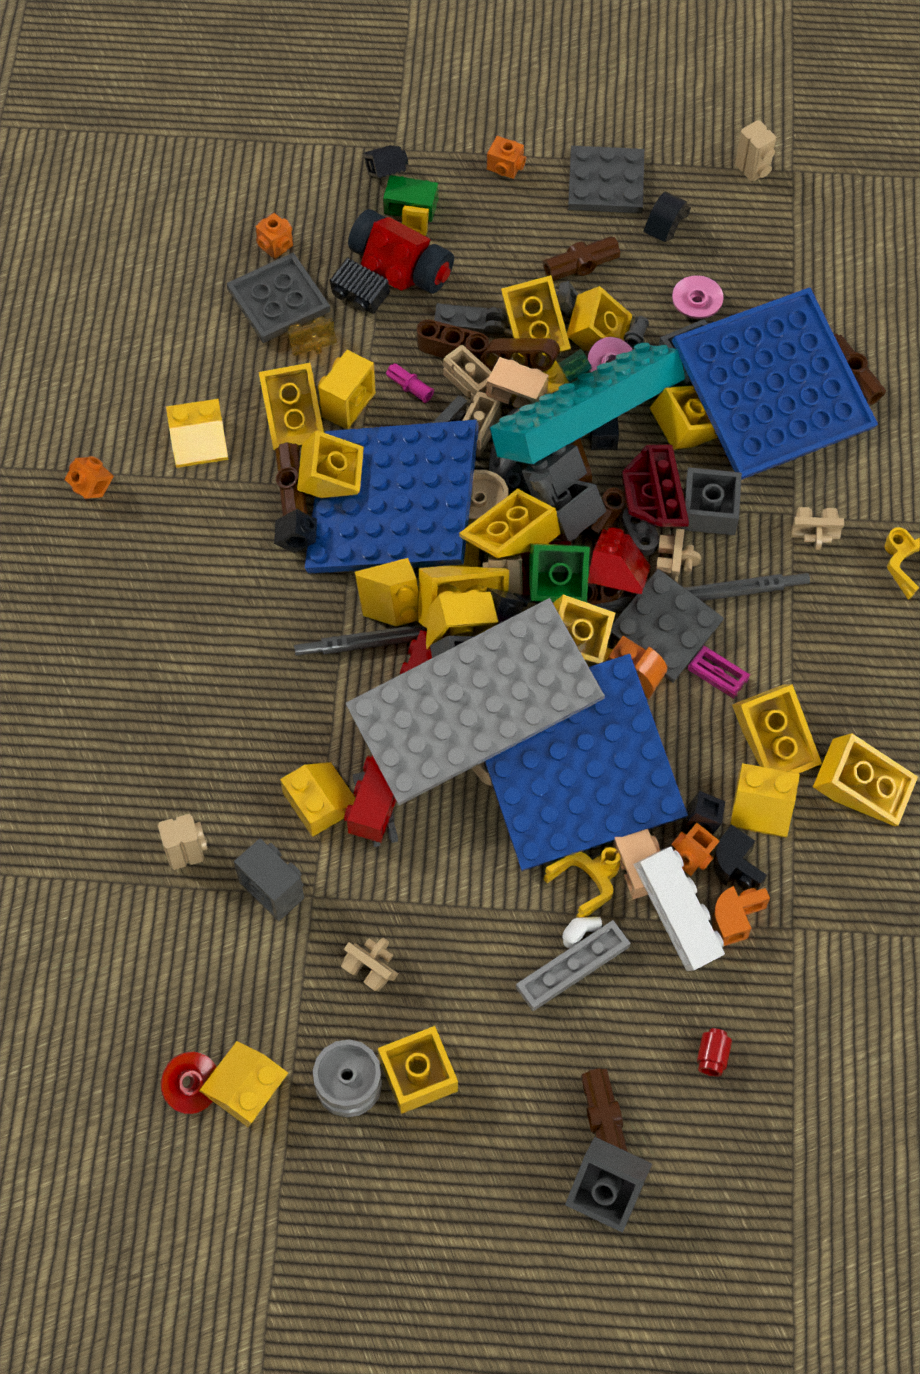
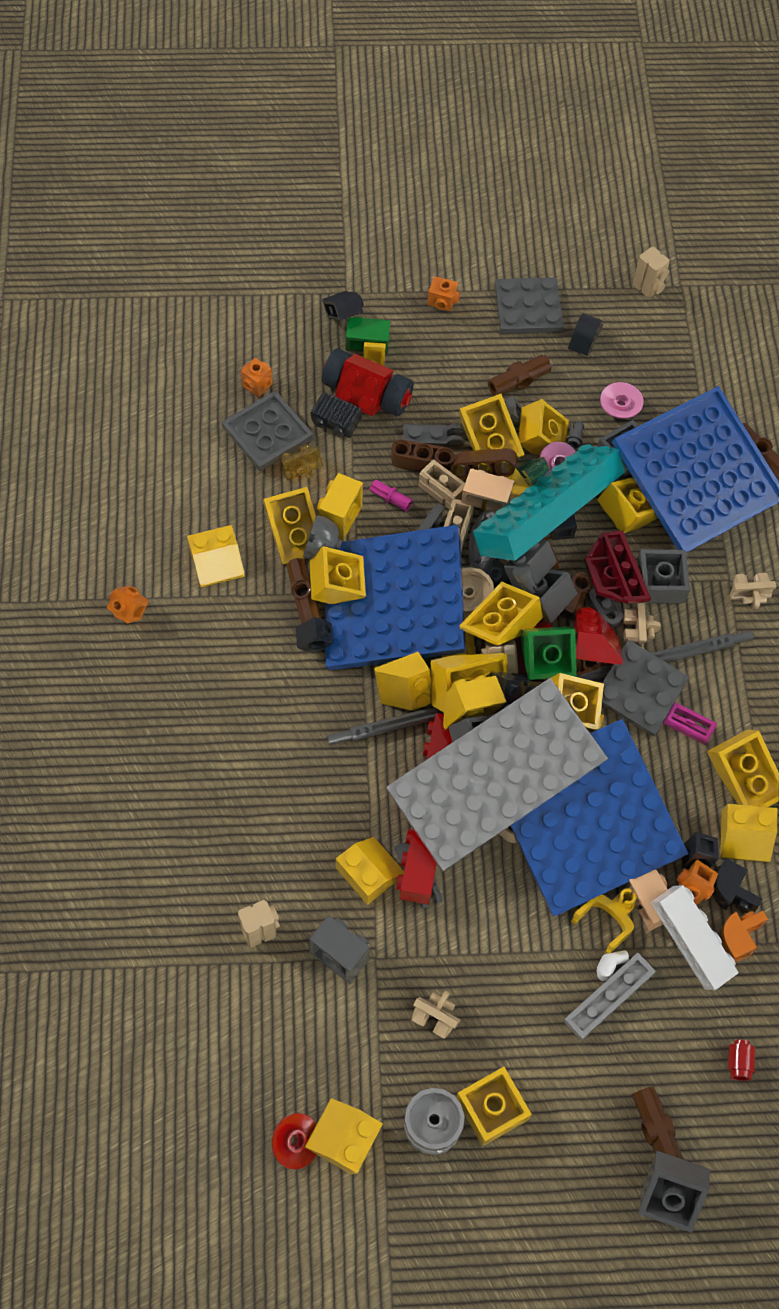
camera: 10 degrees left, 0 degrees up
orange brick [607,636,667,699] -> none
none -> dark grey cylinder [303,515,342,560]

